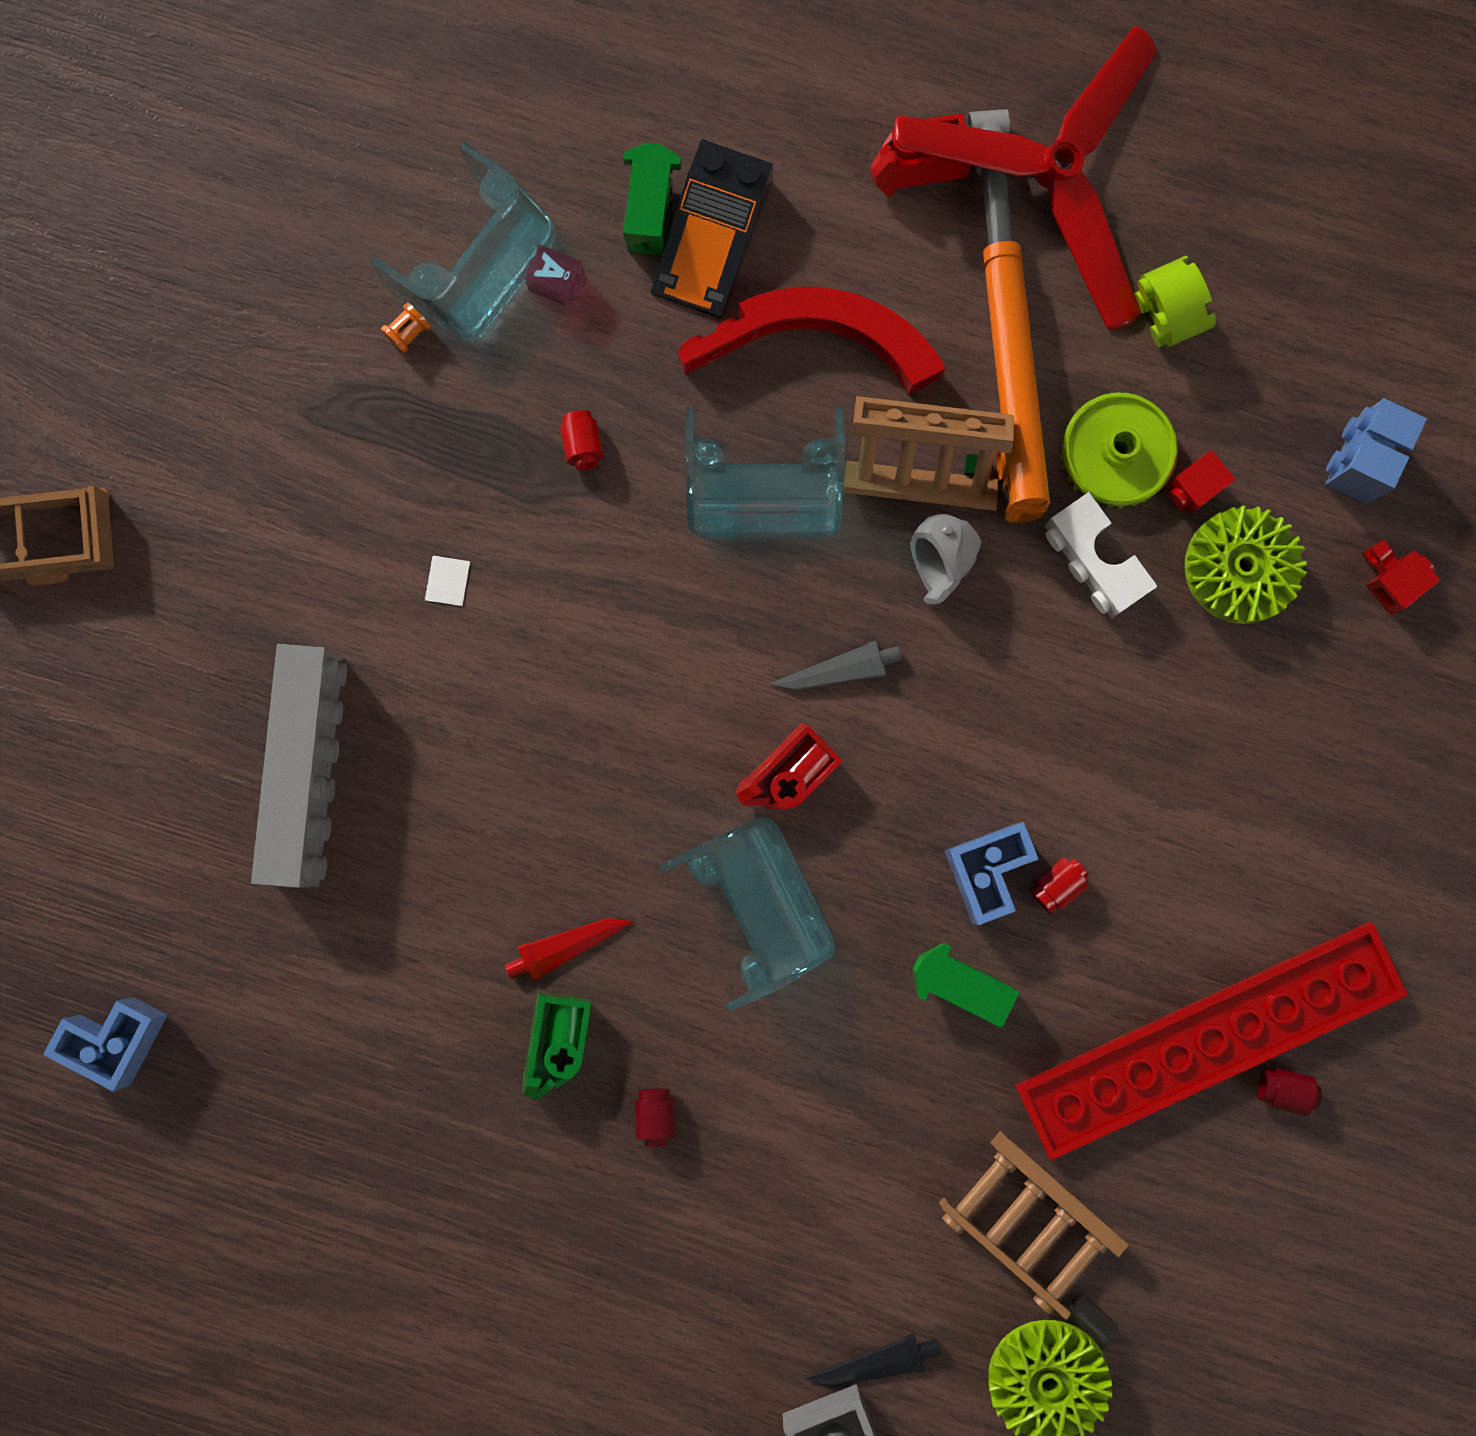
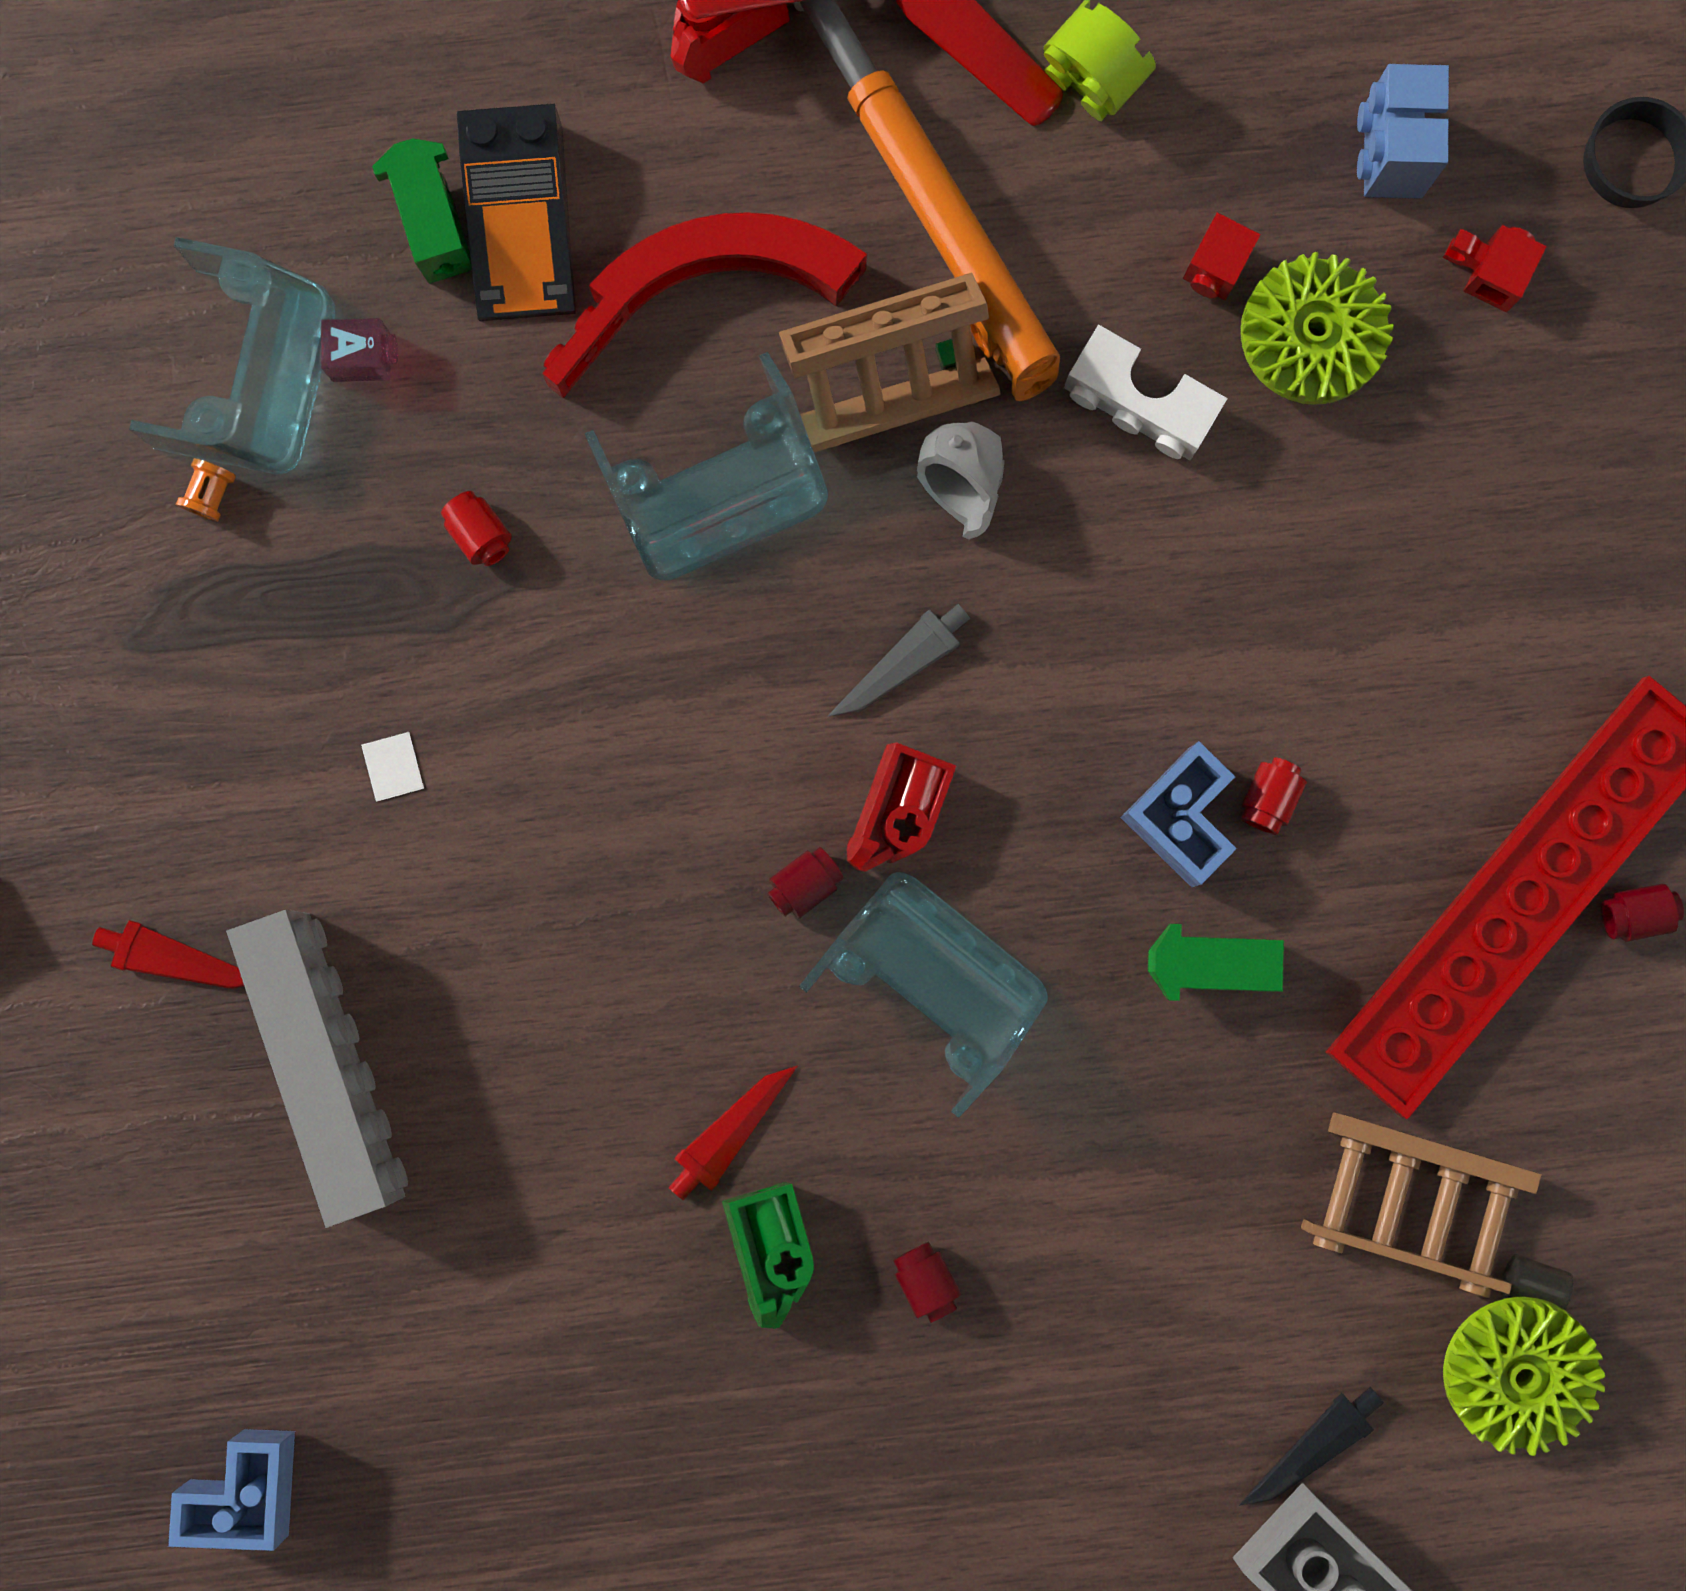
camera: 30 degrees left, 0 degrees up
lime wheel [1060,392,1178,509] -> none
none -> red bar [92,920,244,989]
none -> dark red brick [767,847,844,919]

